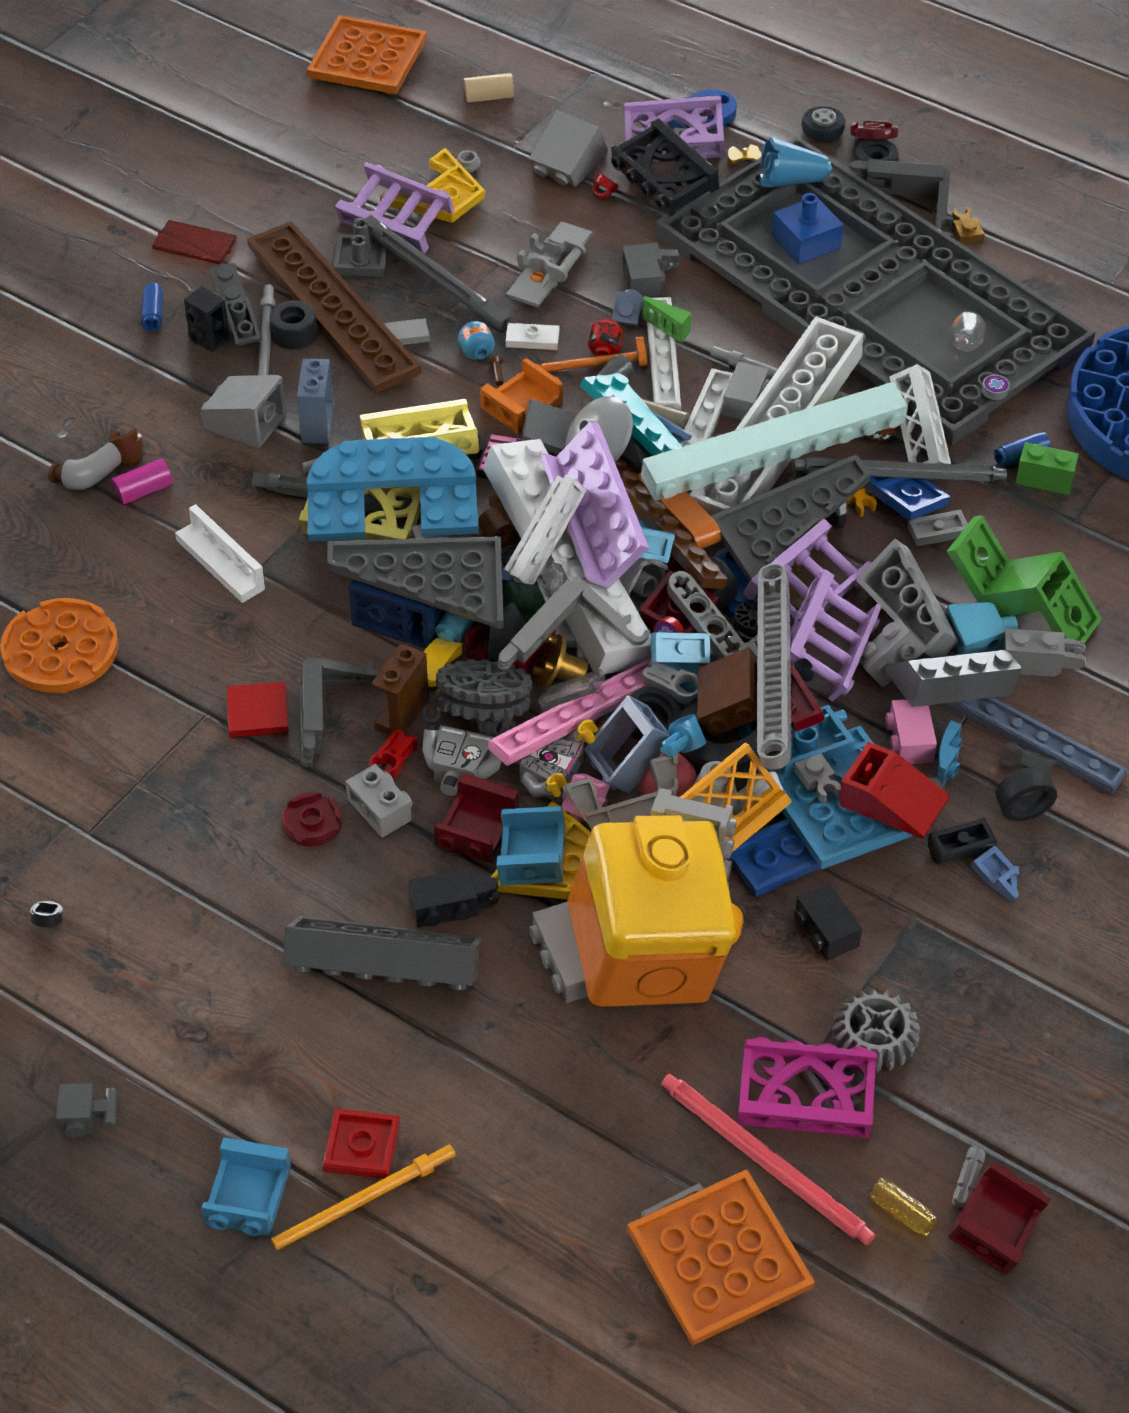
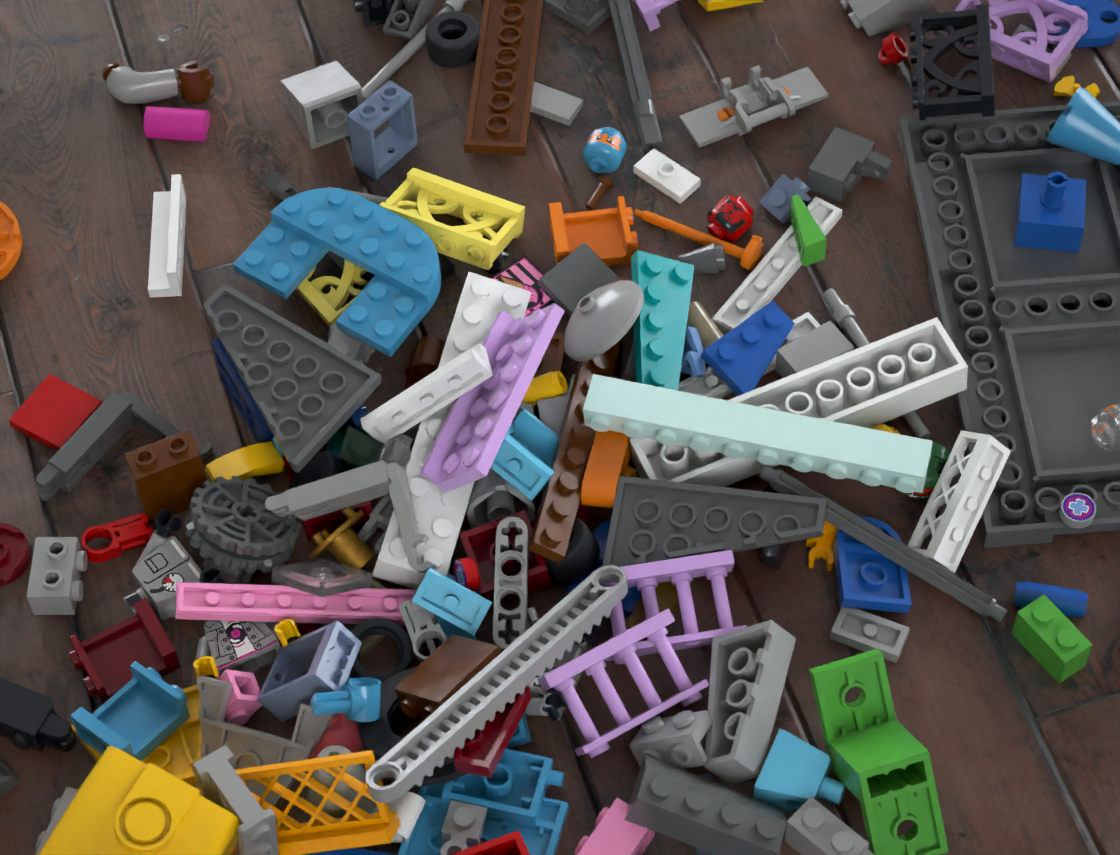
camera: 40 degrees right, 5 degrees up
none -> blue wing [701,301,795,396]

